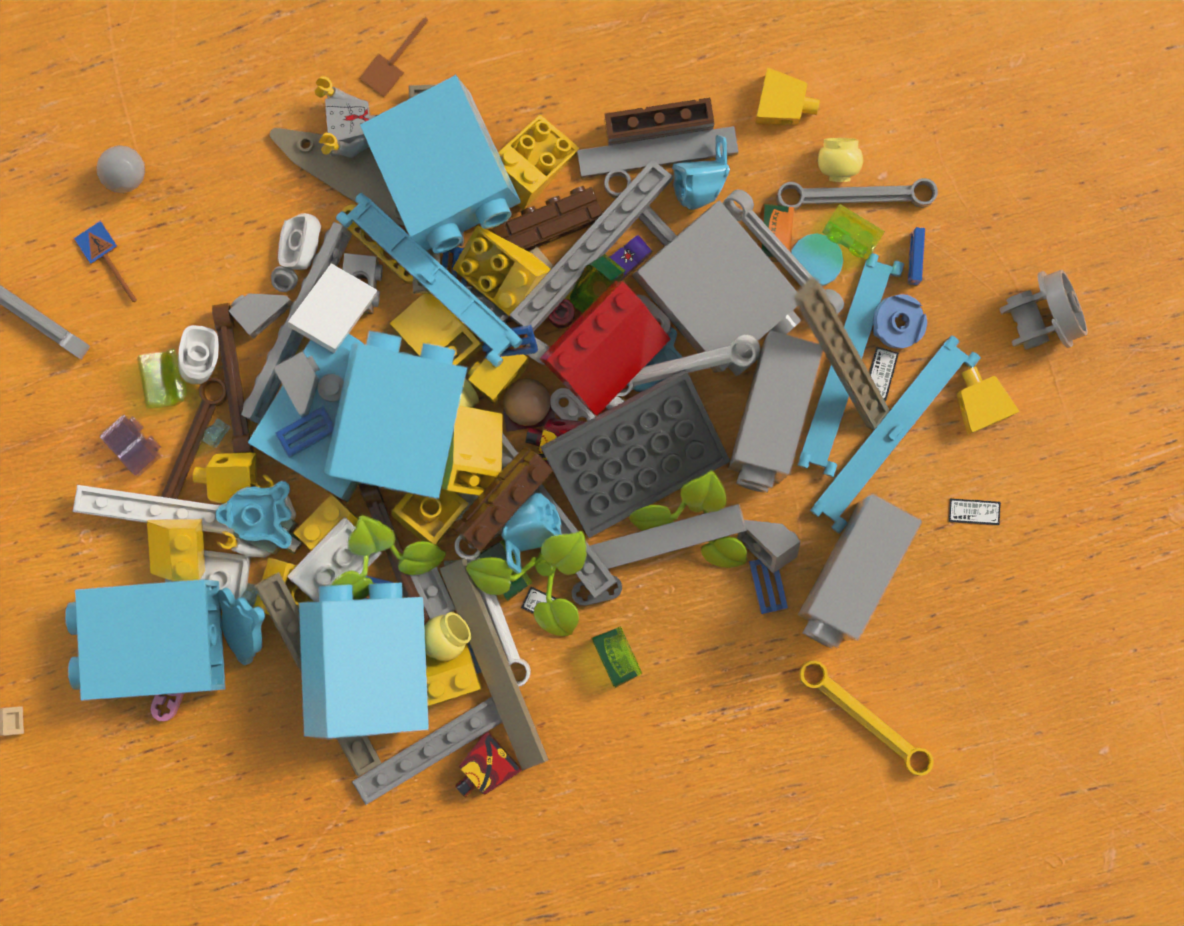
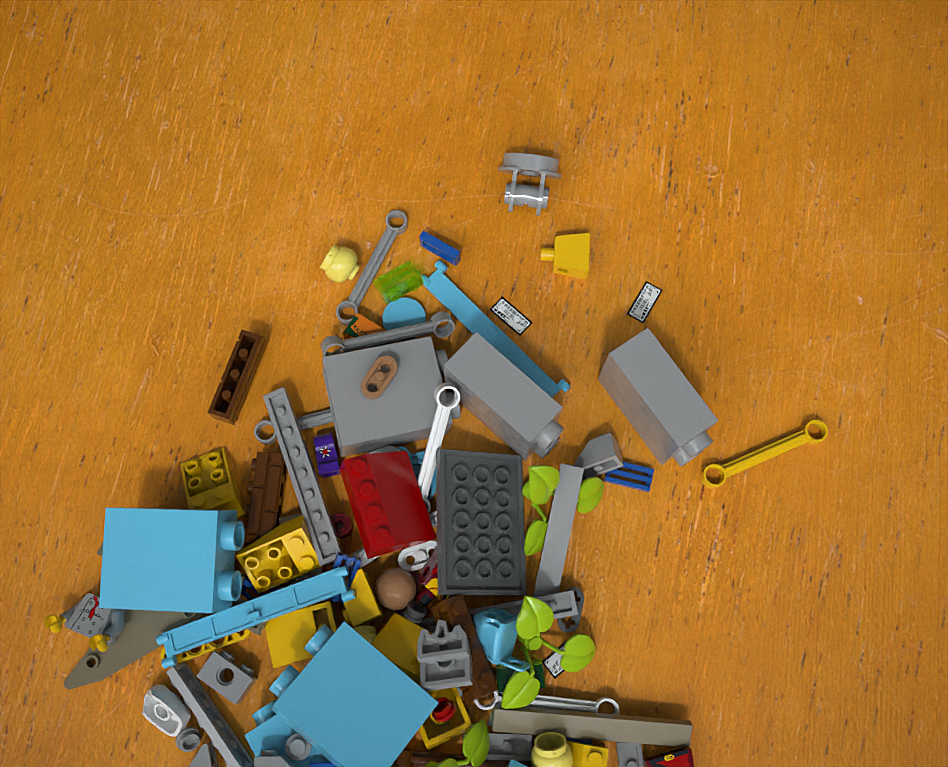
camera: 65 degrees left, 10 degrees down
white tile [288,263,377,353] -> none
dark orange piece [360,18,428,97] -> none
clear neon green piece [569,254,625,313] -> none
light grey tile [577,126,738,178] -> none
piece [592,626,642,688] -> none
medium azure piece [672,135,730,210] -> none
yellow torso [755,68,820,125] -> none
dark tan tile [793,277,890,430] -> none
medium azure piece [810,335,981,534] -> none
medium blue plate [873,294,927,349] -> none
none -> medium nougat plate [361,356,398,400]
none -> dark grey bush [404,600,428,624]
none -> light grey plate [417,619,473,691]
none -> red plate [432,697,456,722]

